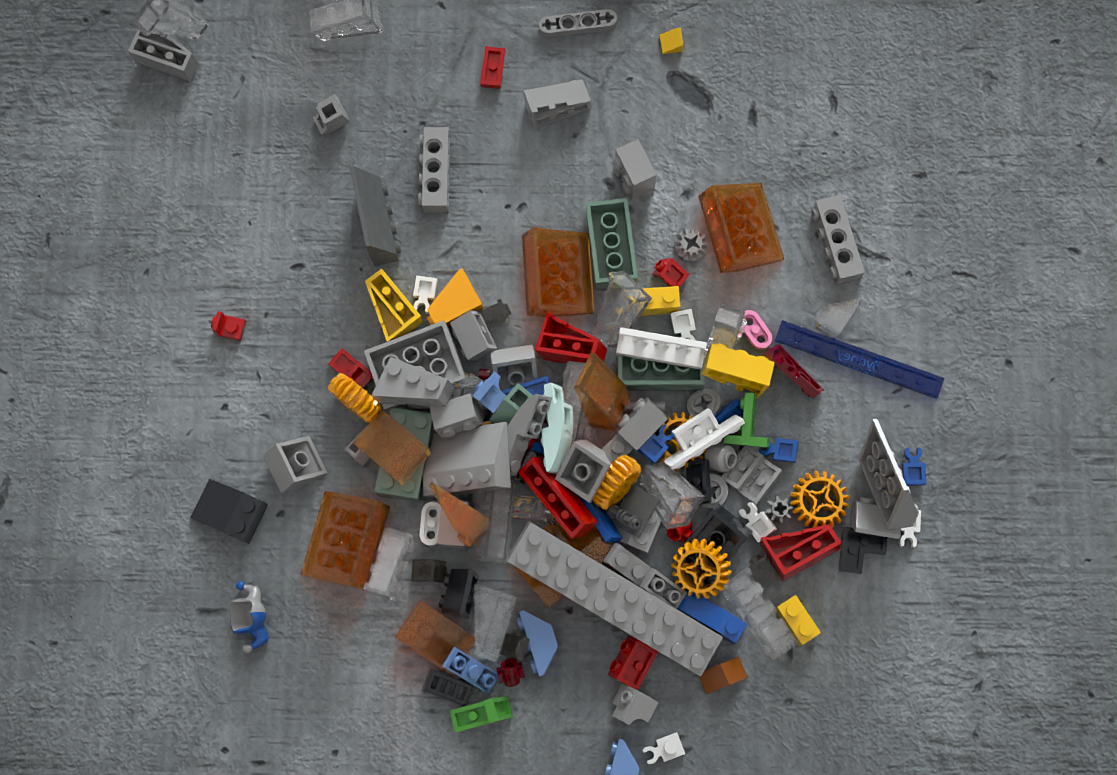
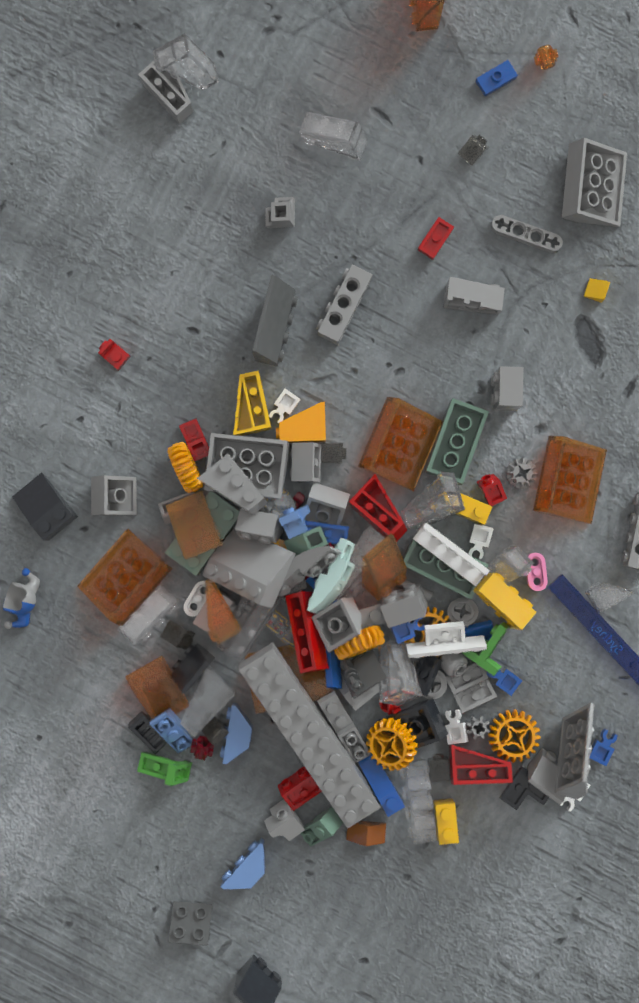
camera: 25 degrees right, 10 degrees up
white plate [643,732,685,764] -> none
dark red wing [763,344,824,399] -> none
none -> sand green slope [300,807,343,847]

